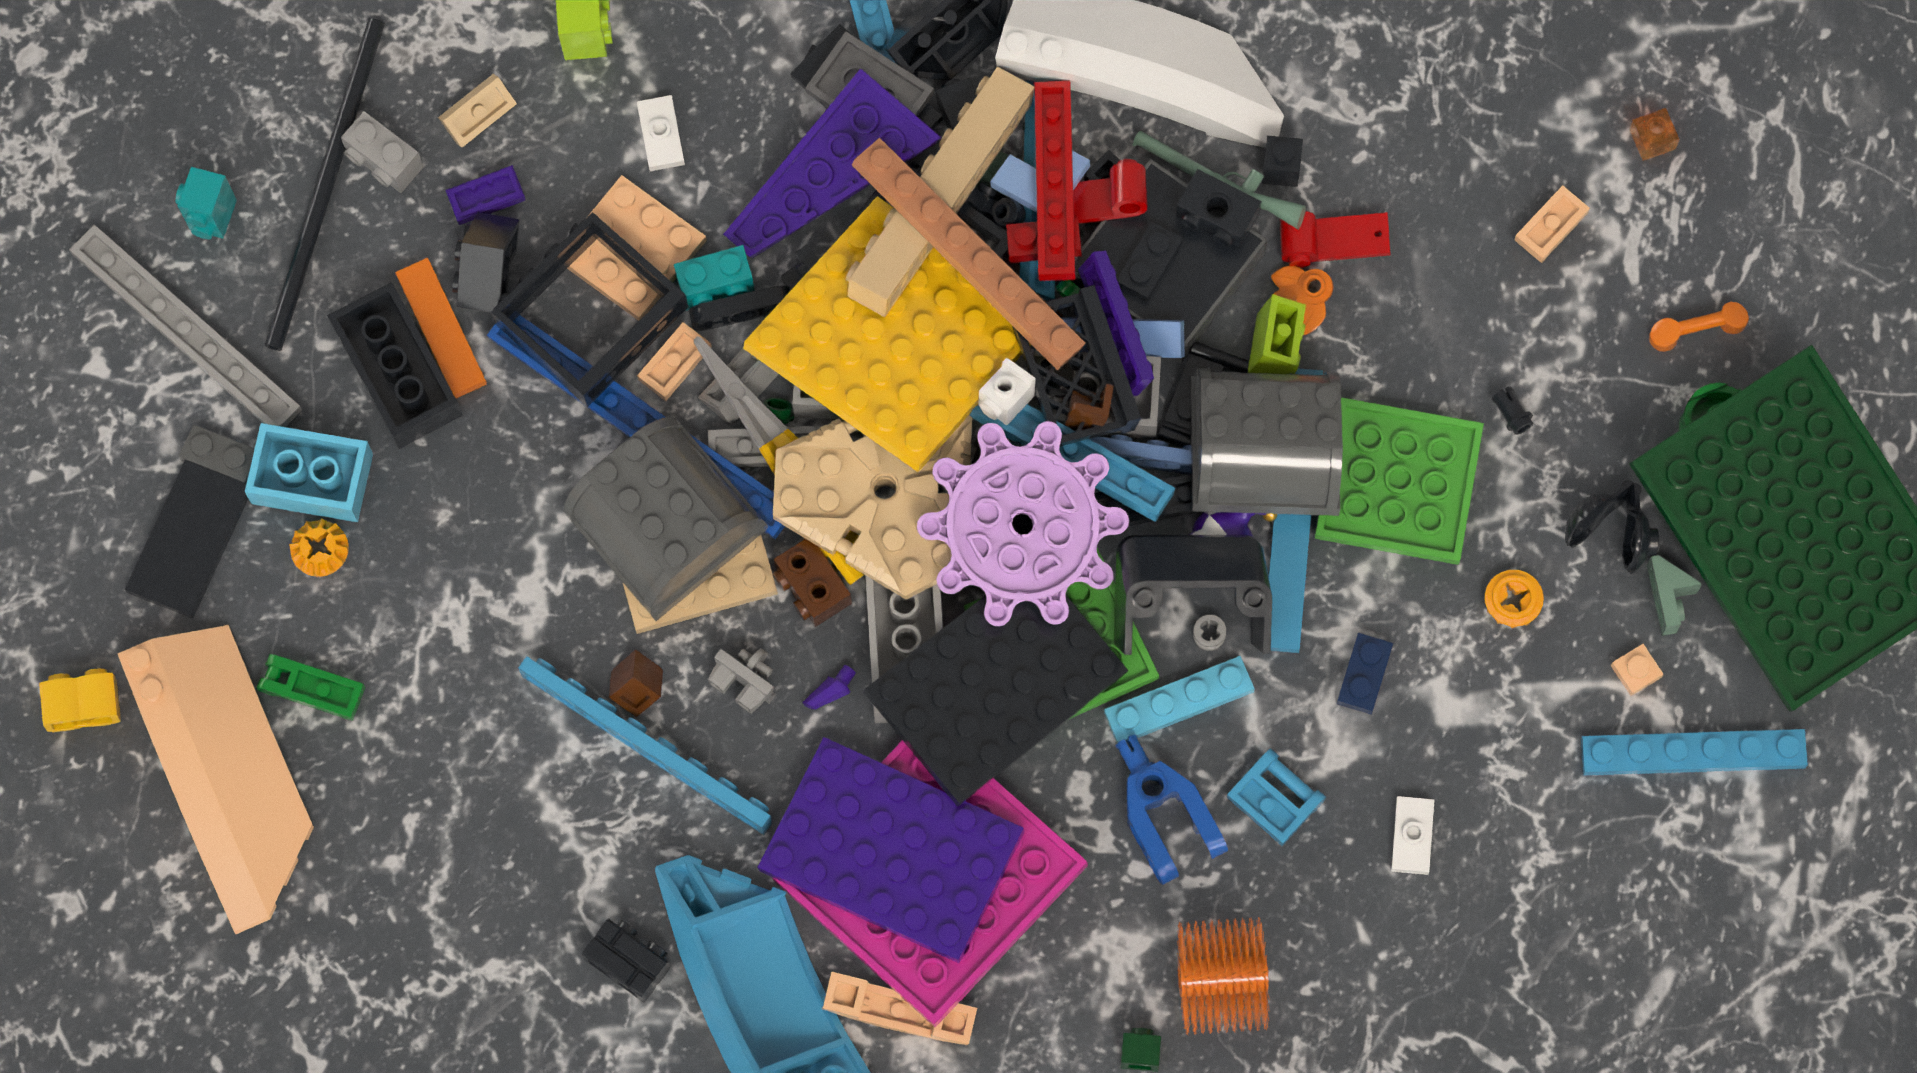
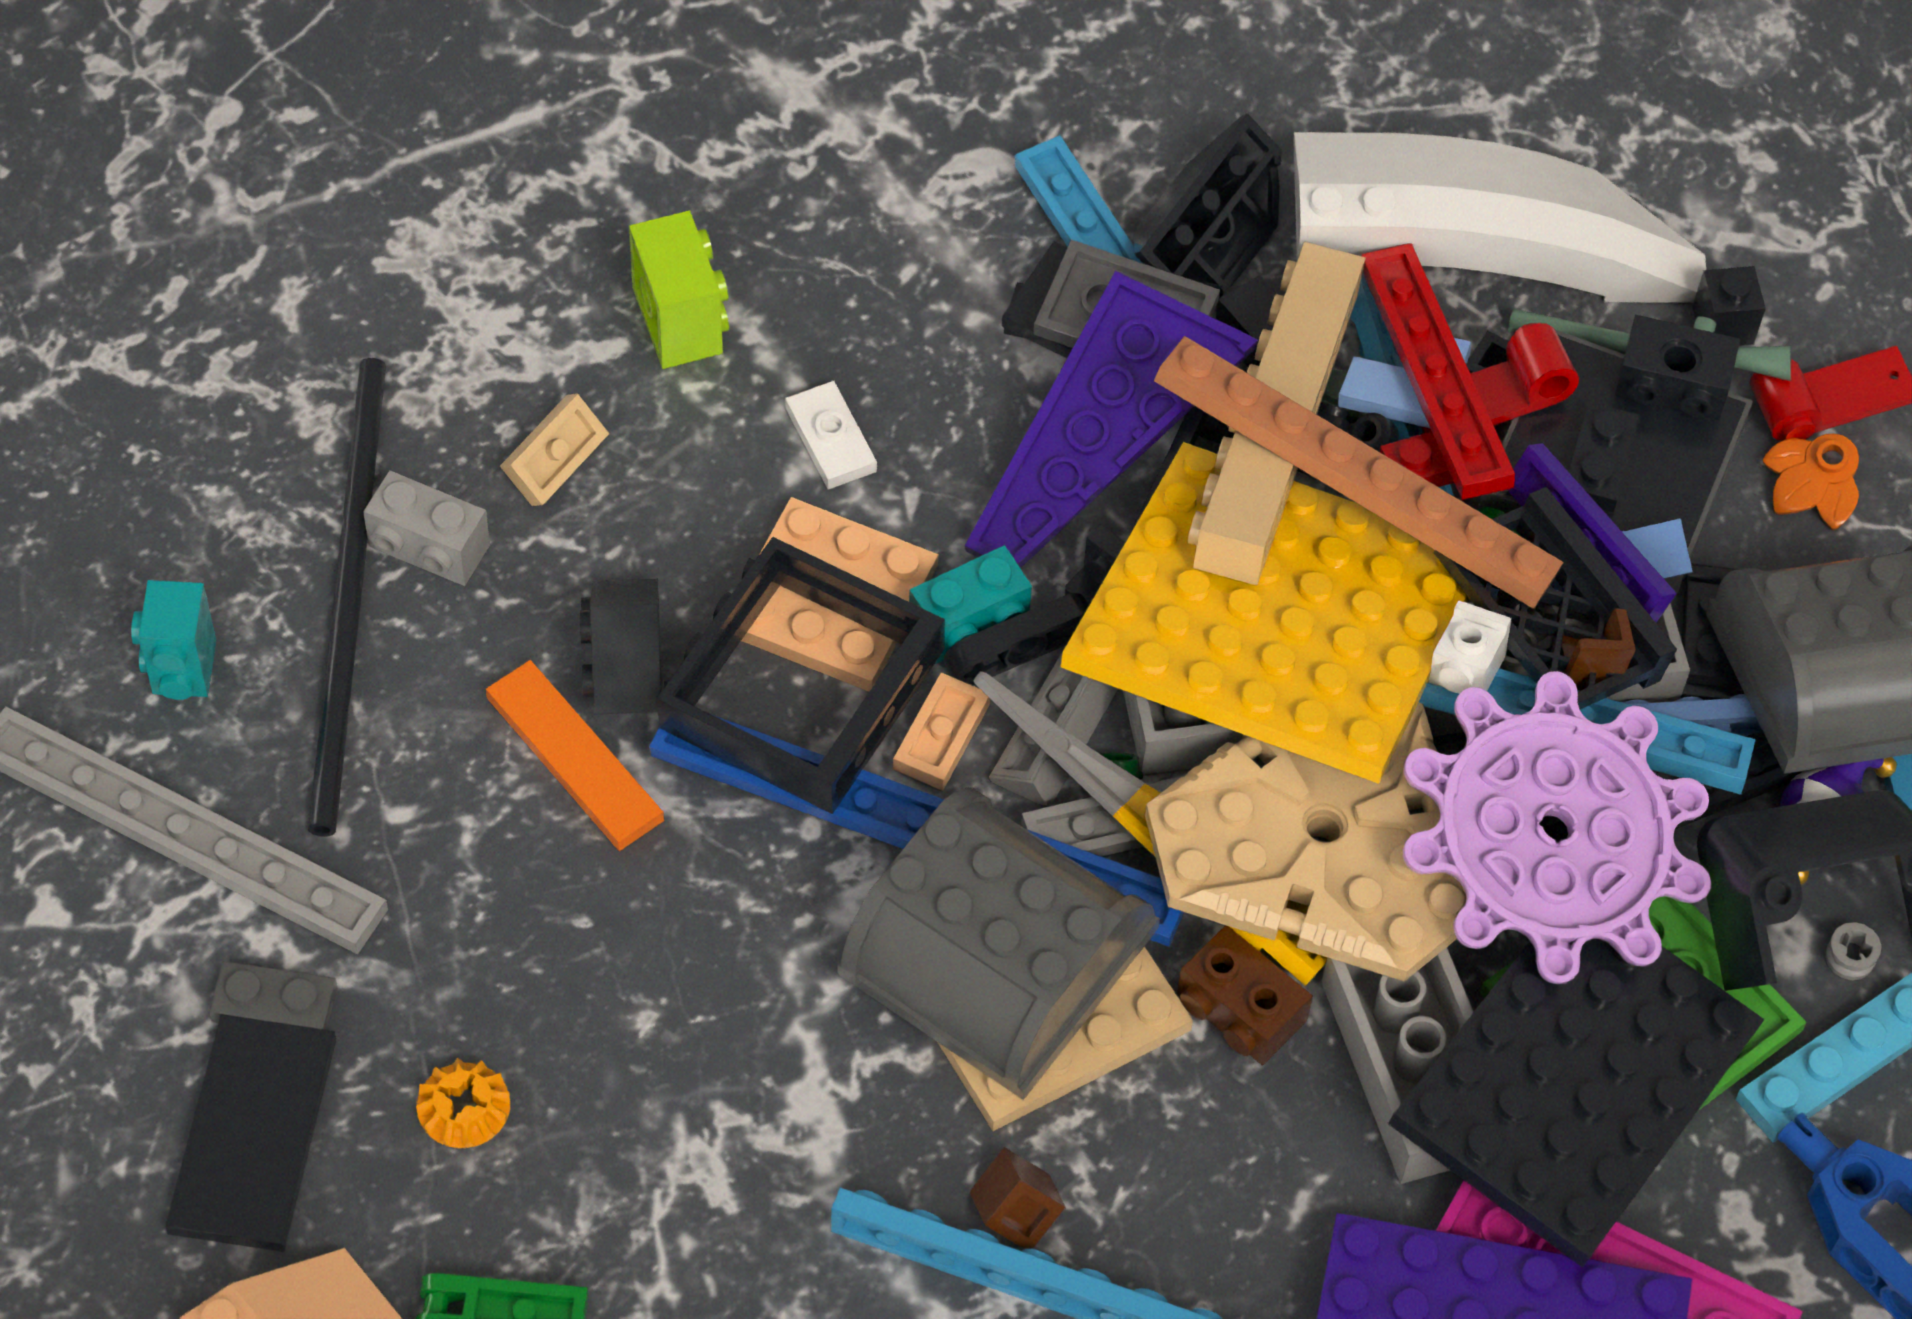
camera: 20 degrees left, 15 degrees down
medium azure brick [245,423,373,522] -> none
black brick [327,282,463,449] -> none
dark purple plate [445,165,526,225] -> none
light grey hips [708,648,776,714] -> none
dark purple bar [802,665,856,710] -> none
lime brick [1248,294,1306,374] -> none

